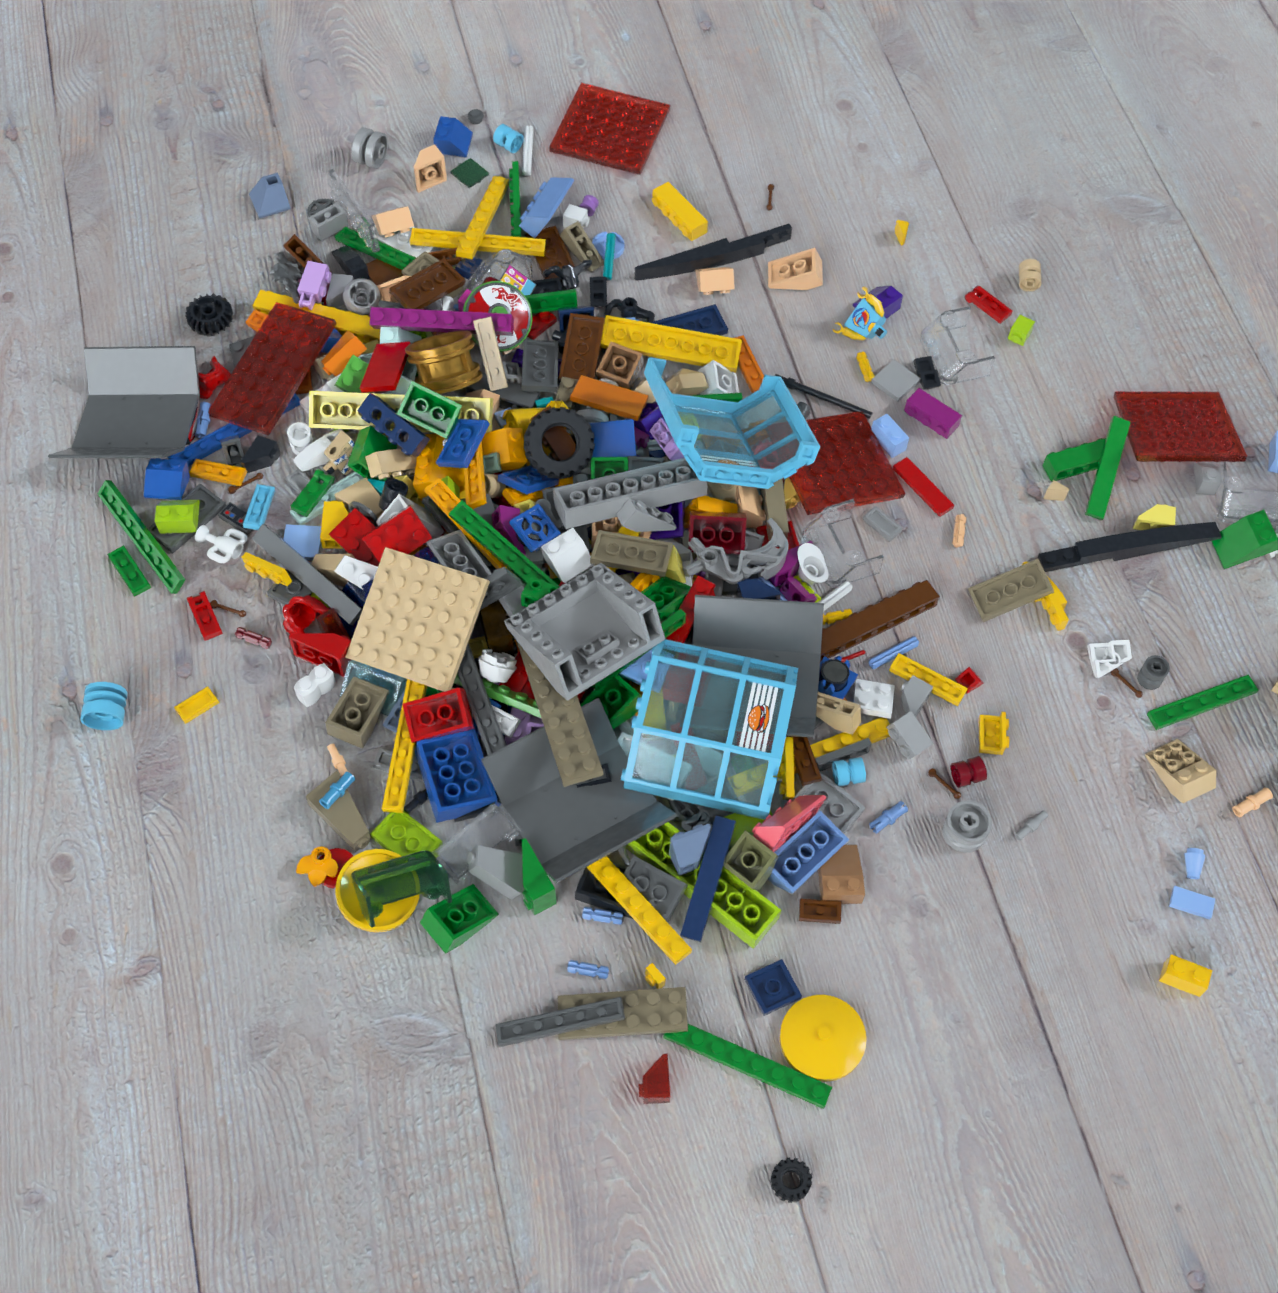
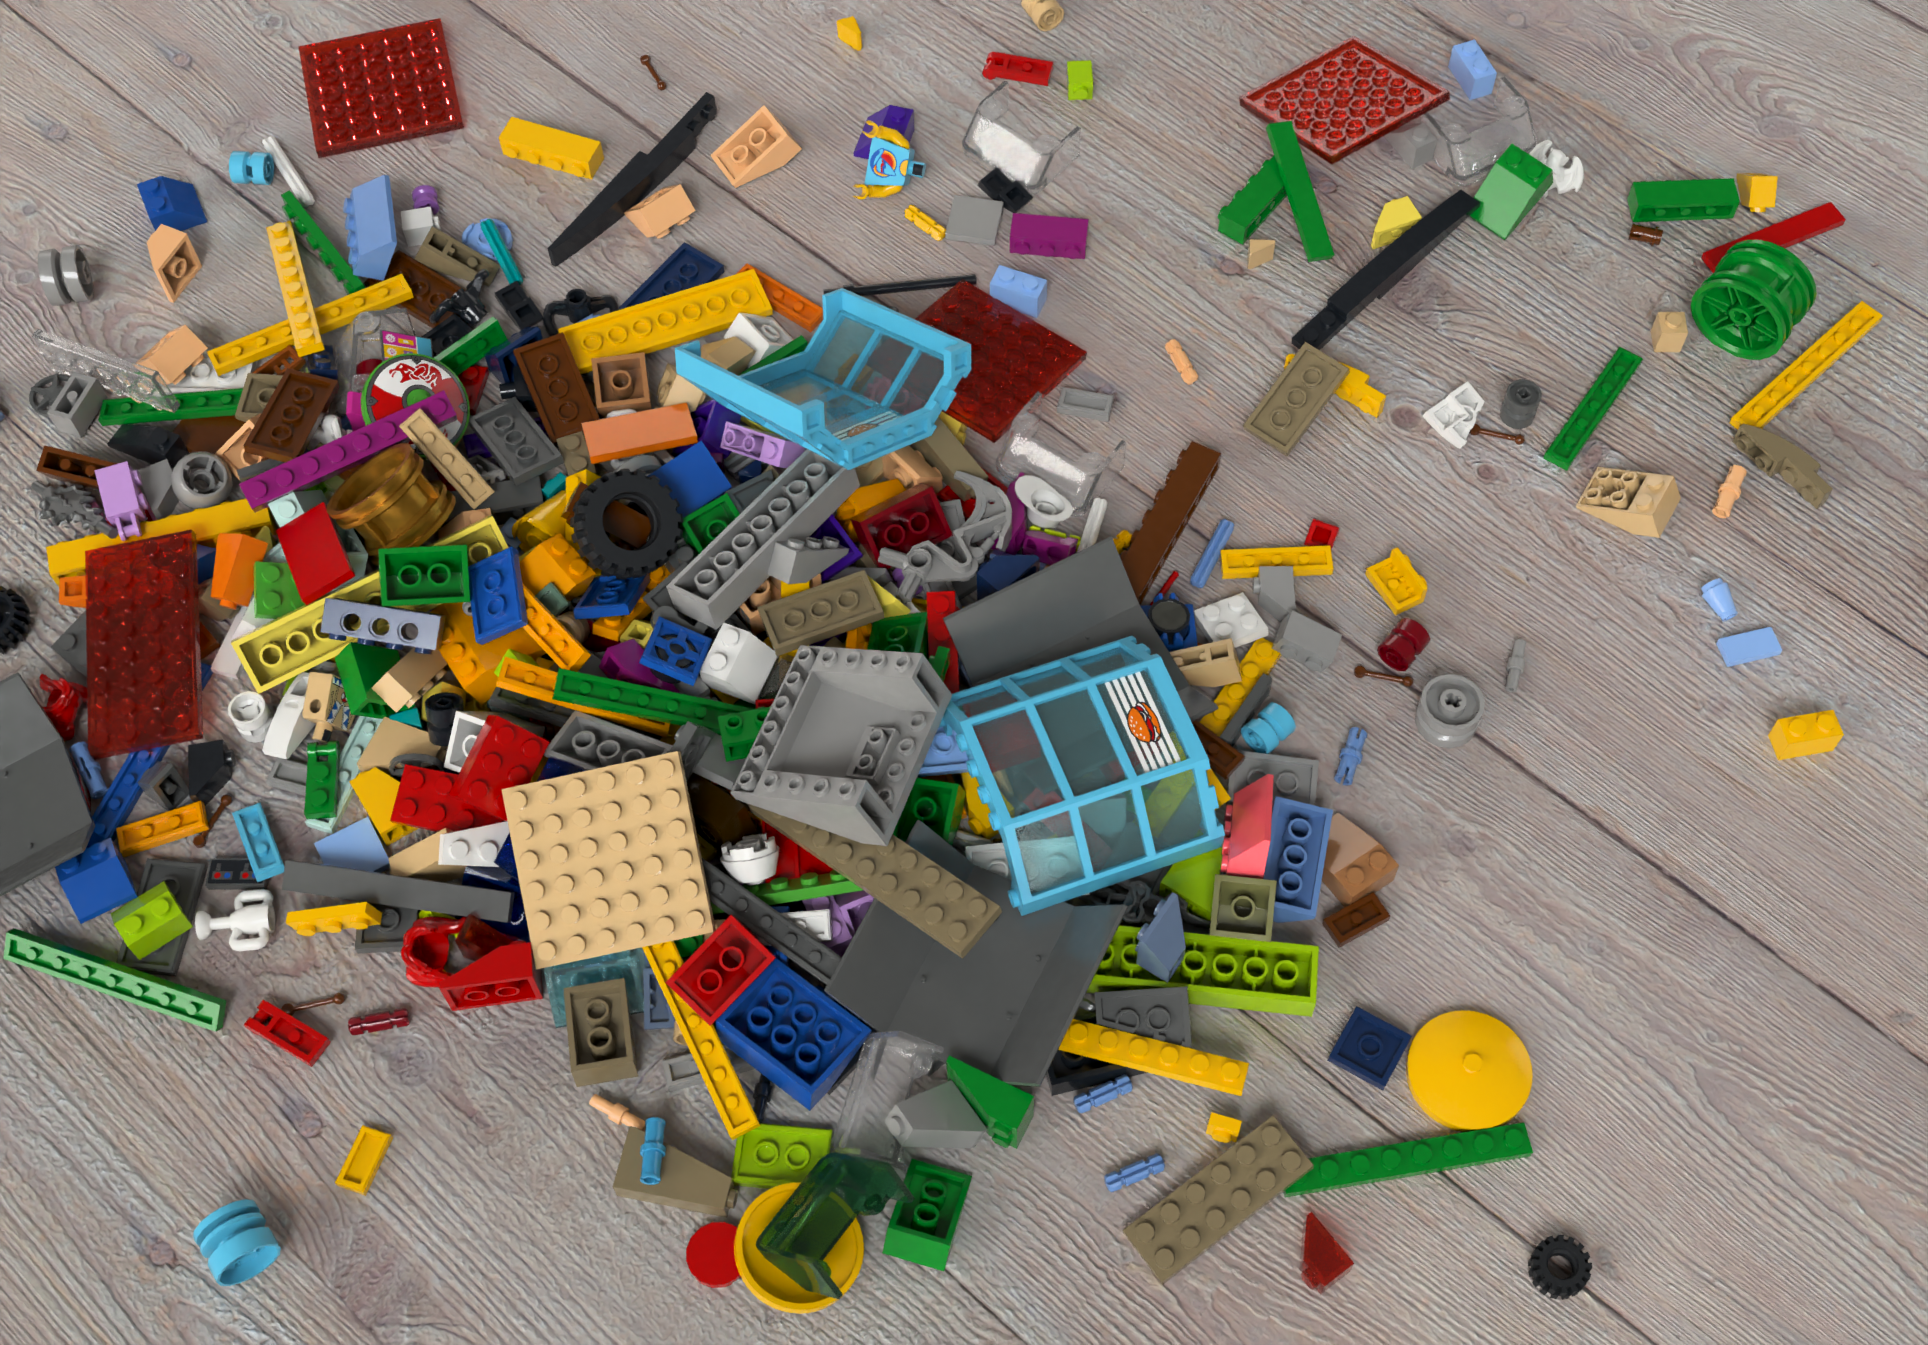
camera: 30 degrees left, 0 degrees up
green tile [107,545,151,597] -> none
white brick [294,663,336,707] -> none
light orange plate [296,846,338,887] -> none
clear green piece [450,158,489,188] -> none
dark grey plate [468,109,484,124] -> none
dark grey tile [495,997,626,1047] -> none
dark blue tile [680,816,736,943] -> none
red tile [893,457,954,517] -> none

